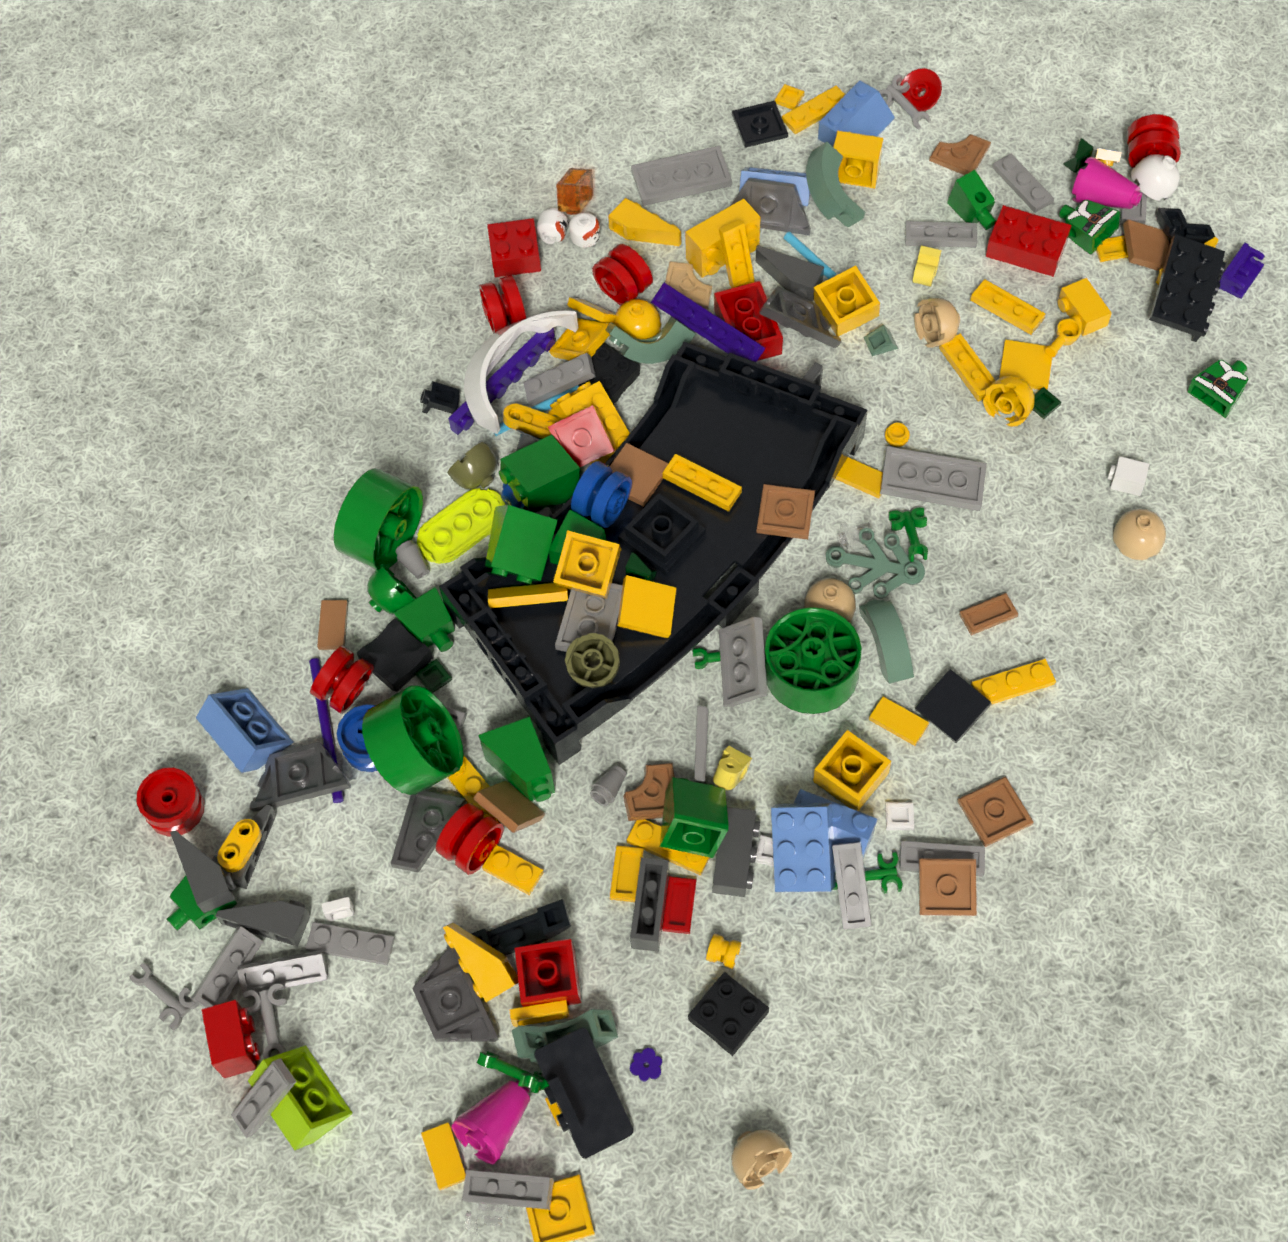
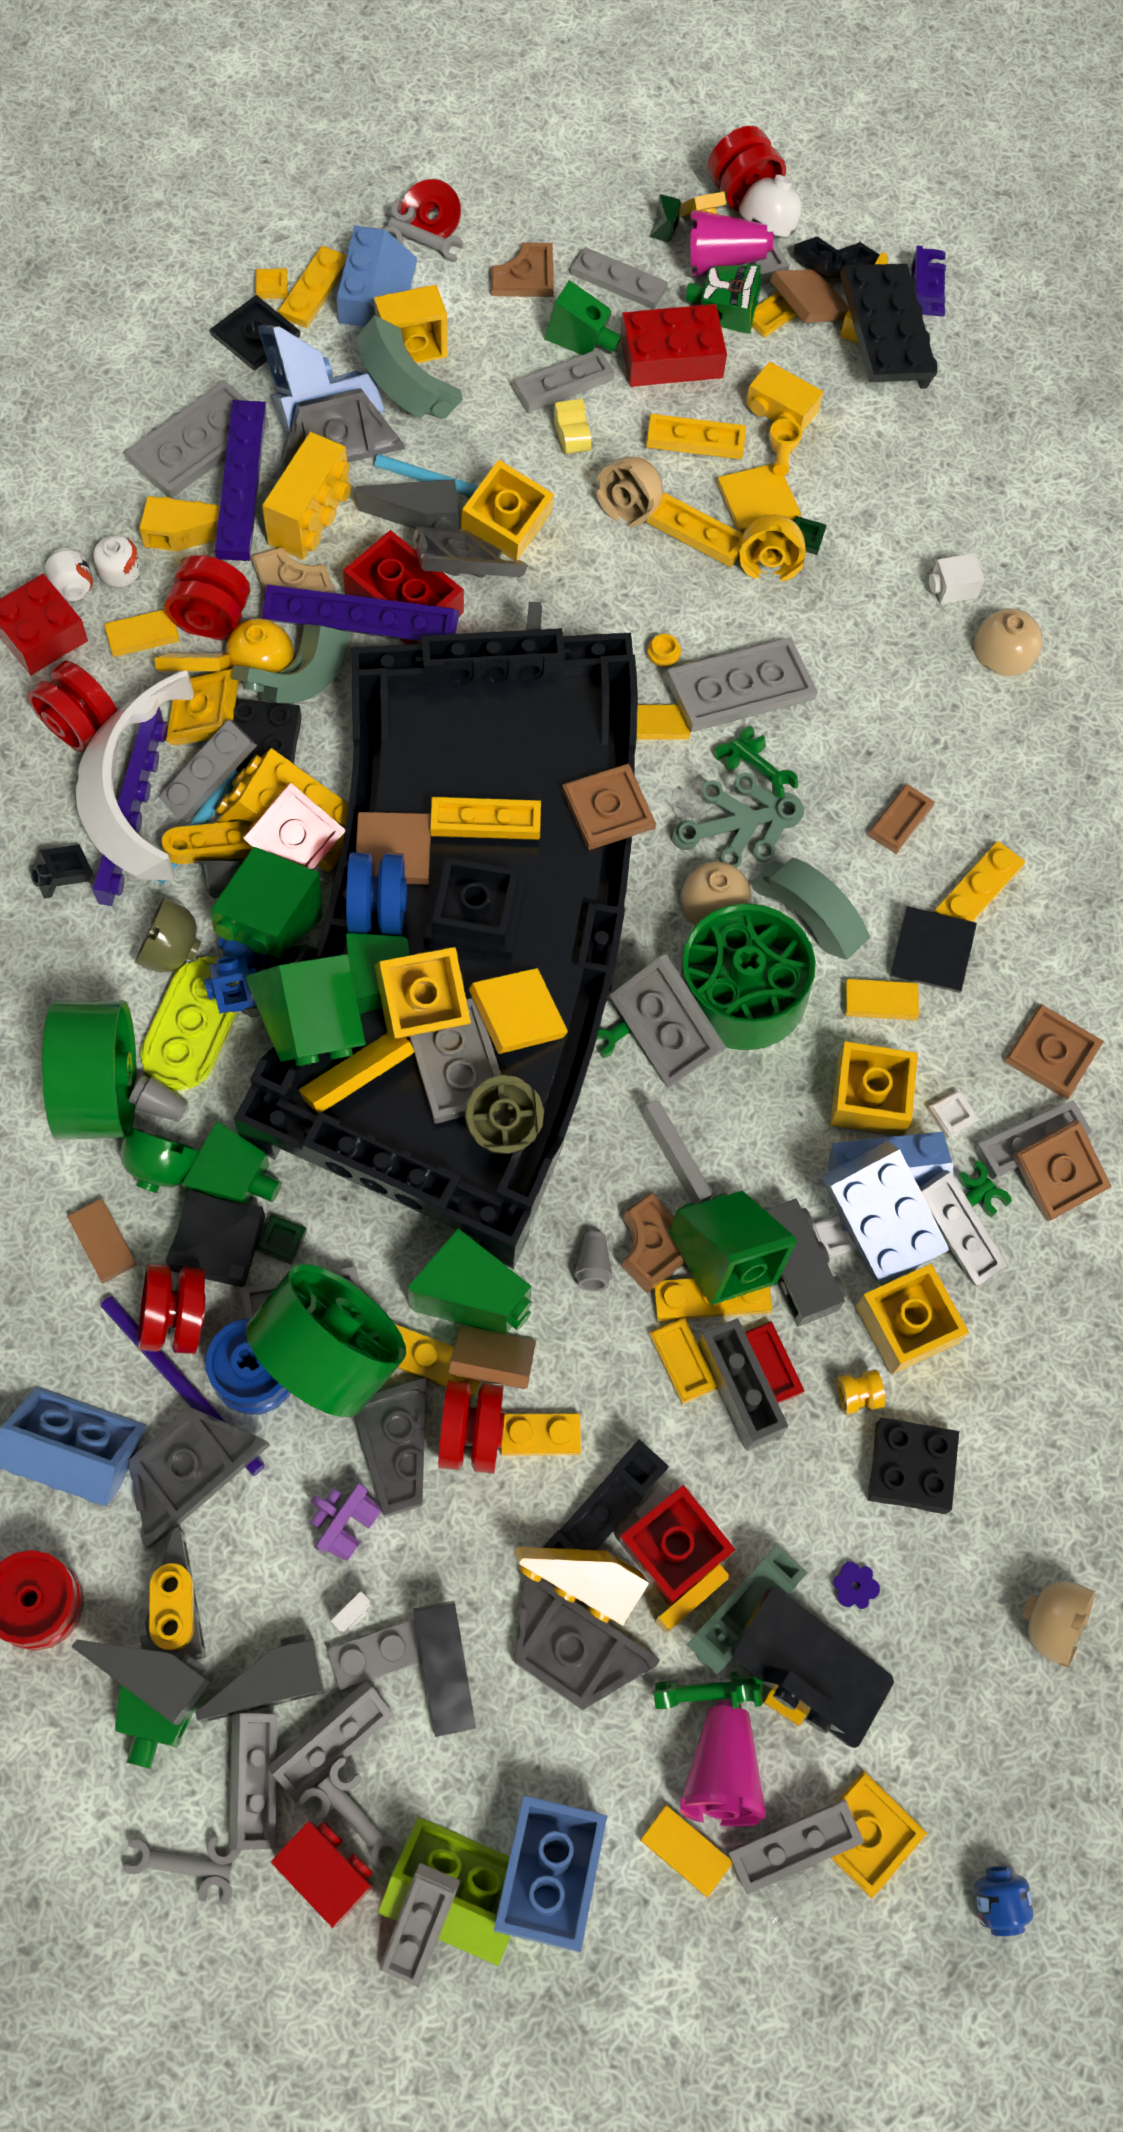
camera: 40 degrees left, 5 degrees up
clear orange brick [556,168,593,215] -> none
dark green slope [625,553,657,582] -> none
light yellow leg [713,746,752,790] -> none
yellow plate [719,219,755,288] -> none
sand green slope [863,324,899,356] -> none
green torso [1187,360,1249,418] -> none
none -> yellow tile [104,609,180,657]
none -> blue brick [204,956,257,1014]
none -> dark purple plate [215,400,266,561]
none -> slope [258,324,333,397]
none -> medium lavender hips [310,1484,382,1561]
none -> black tile [413,1600,476,1737]
none -> medium blue slope [494,1795,607,1953]
none -> yellow brick [855,1263,969,1375]

